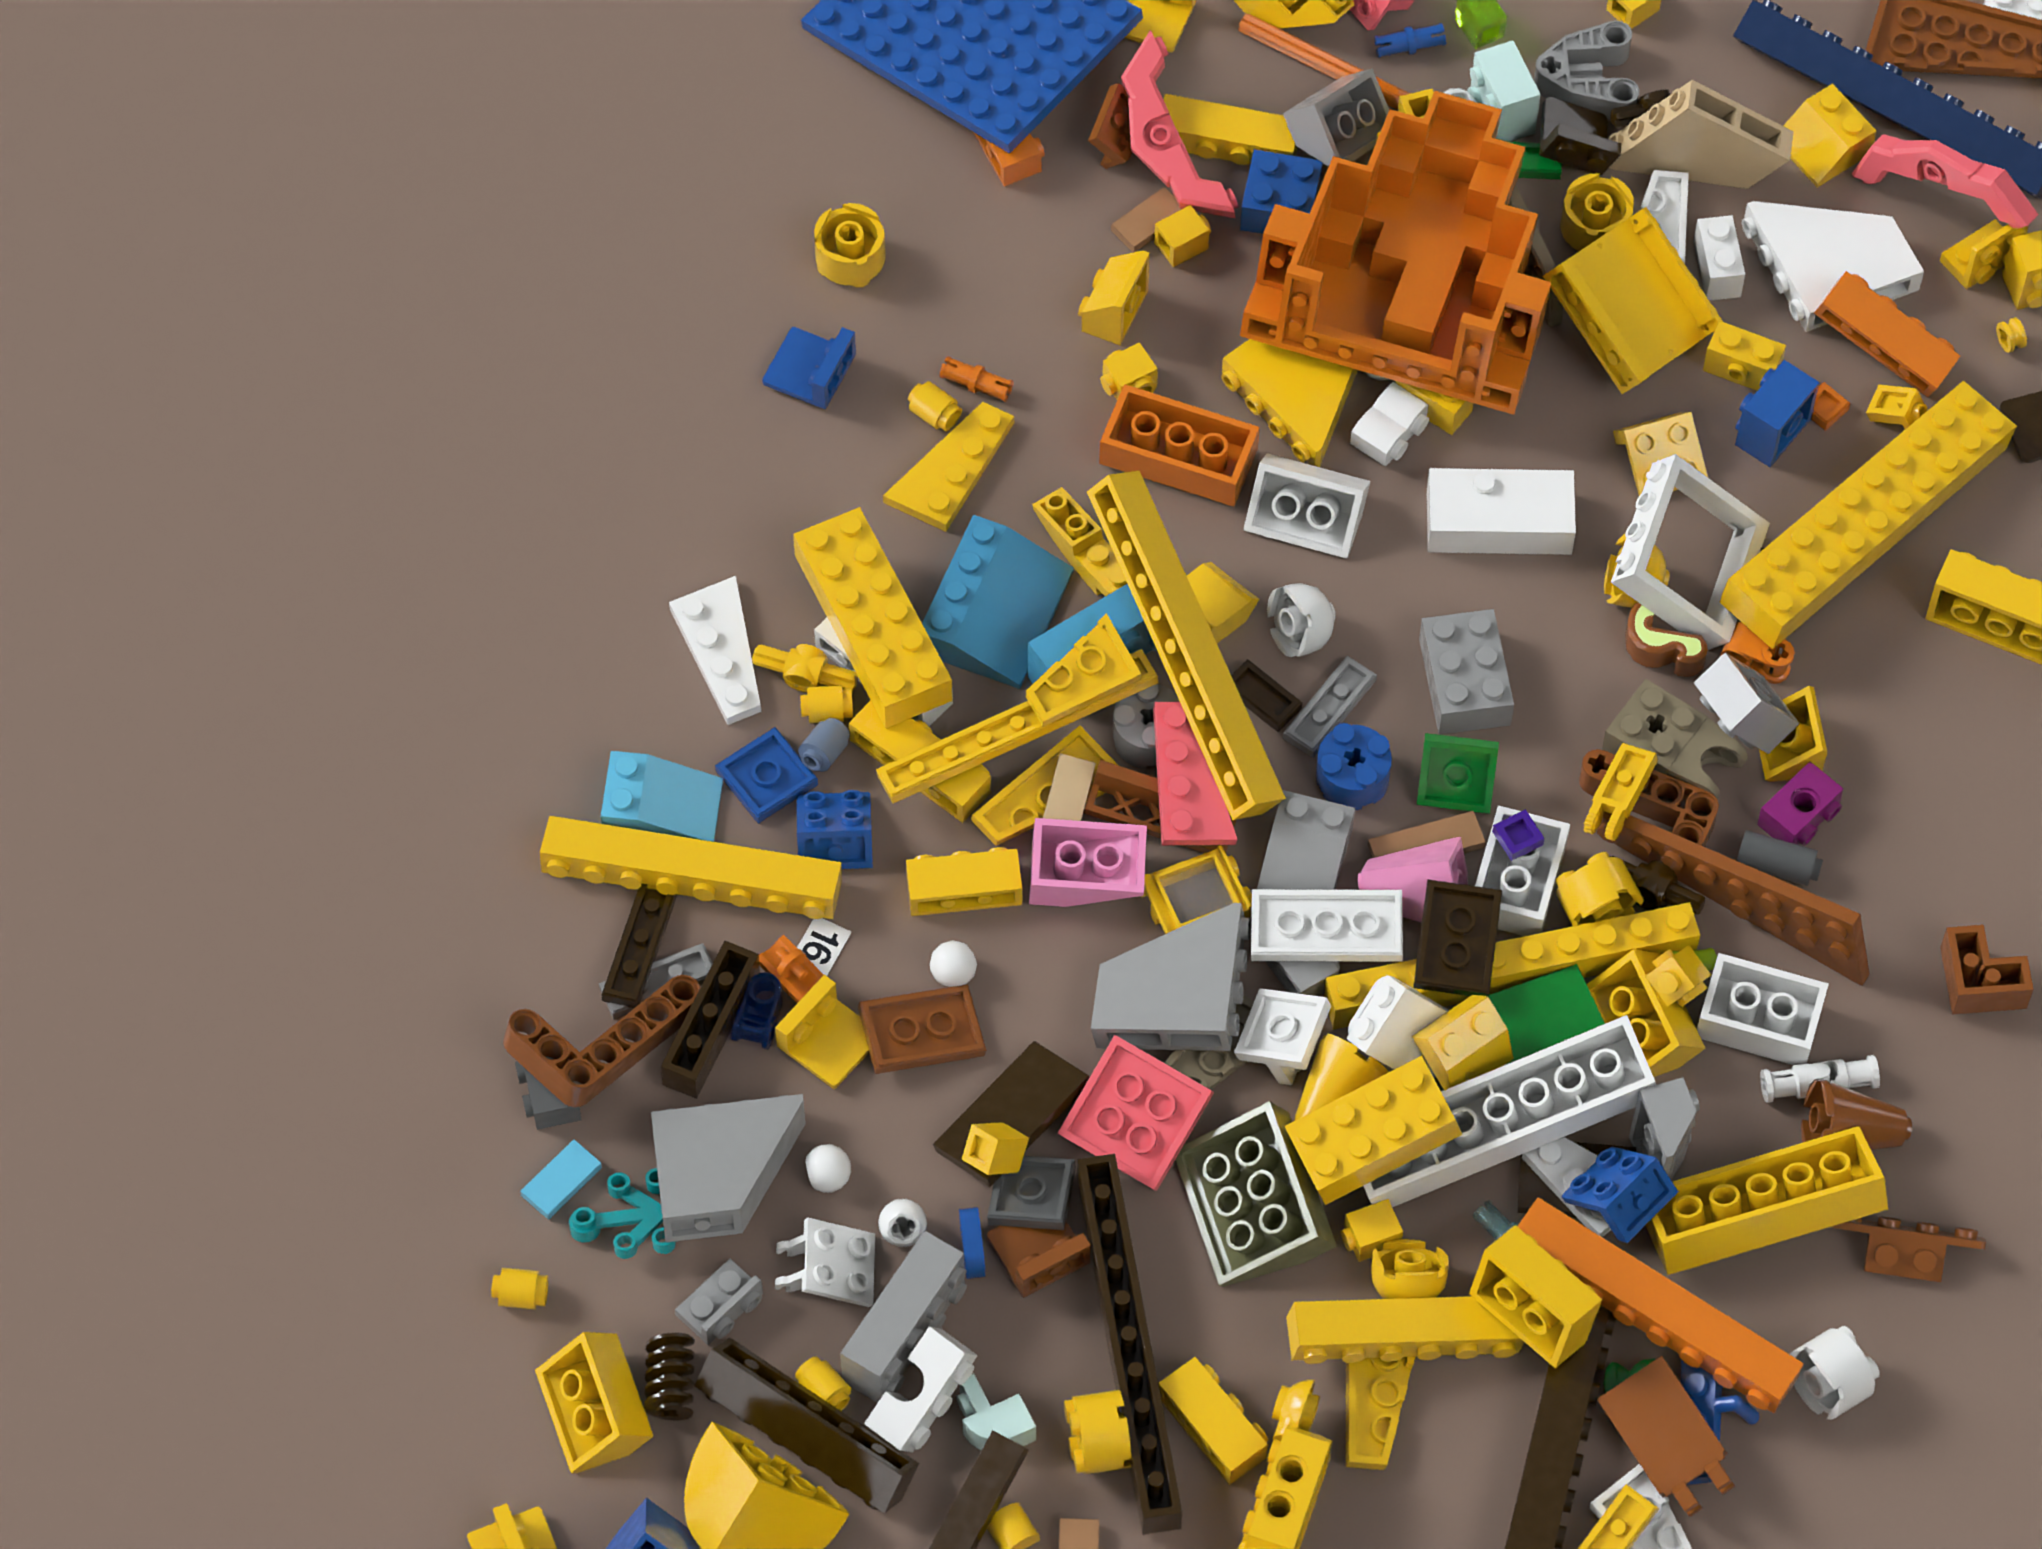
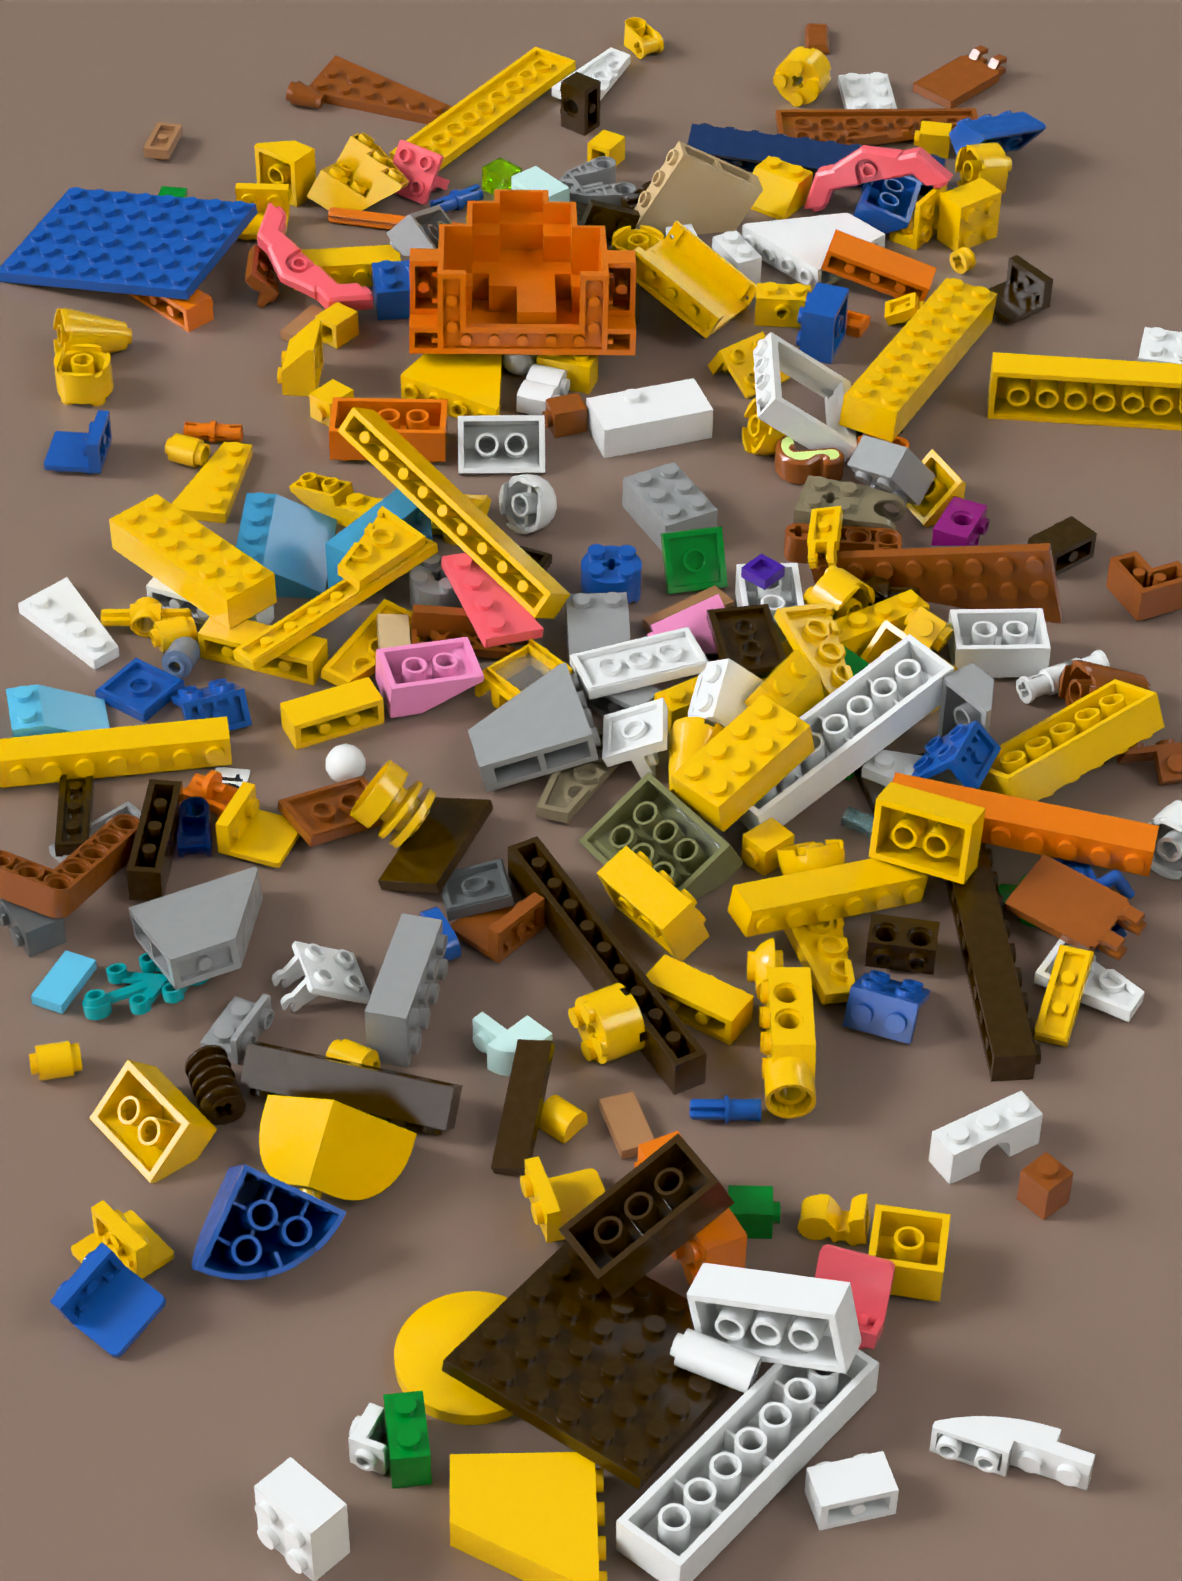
camera: 20 degrees left, 20 degrees down
white piece [806,1144,851,1193] -> none
white arch [864,1326,978,1452] -> none
white piece [878,1199,927,1247] -> none
yellow panel [962,1122,1029,1175] -> none
coral plate [1057,1035,1214,1192] -> none
light grey tile [1283,656,1377,758] -> none
none -> yellow cone [53,307,132,356]
none -> yellow wheel [350,759,437,849]
none -> dark orange brick [542,393,587,438]
none -> yellow brick [597,846,709,961]
none -> yellow wing [774,602,853,698]
none -> blue bracket [842,970,931,1044]
none -> blue slope [853,176,922,234]
none -> dark brown brick [865,913,940,975]
none -> dark brown brick [1027,516,1097,576]

